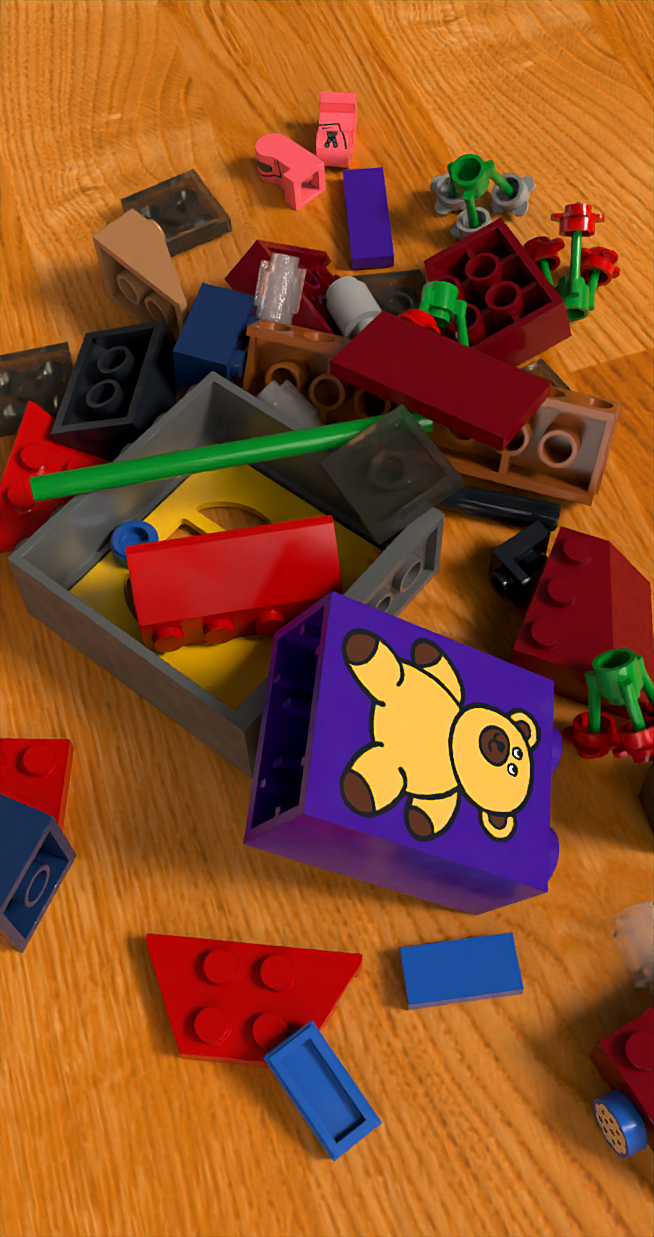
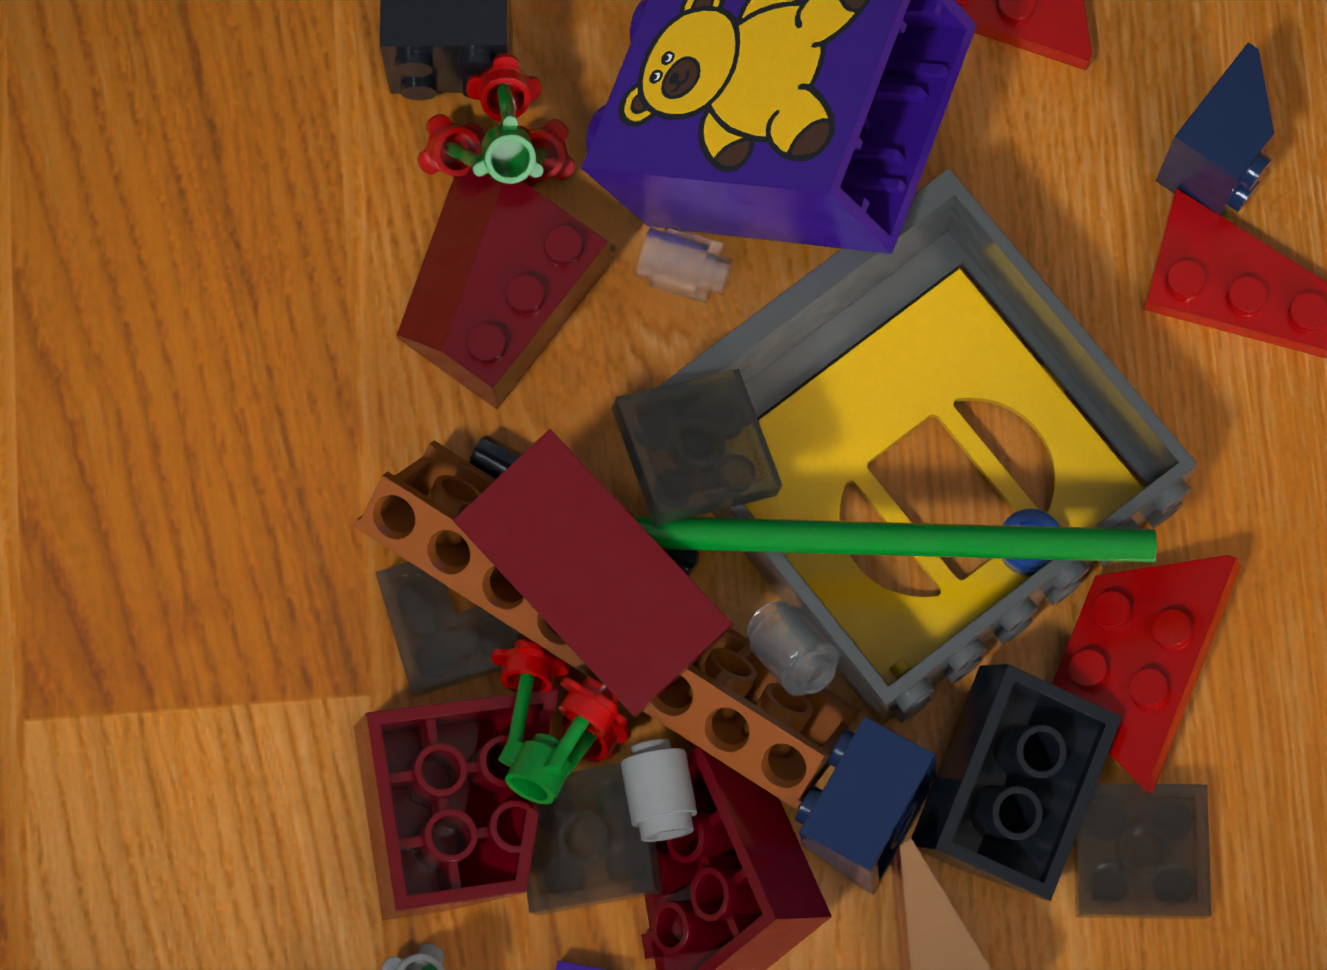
camera: 170 degrees left, 15 degrees up
red slope [125,515,343,652] -> none
clear brick [253,252,307,324] -> none
black bracket [488,520,551,608] -> none
red plant [524,202,620,321] -> none

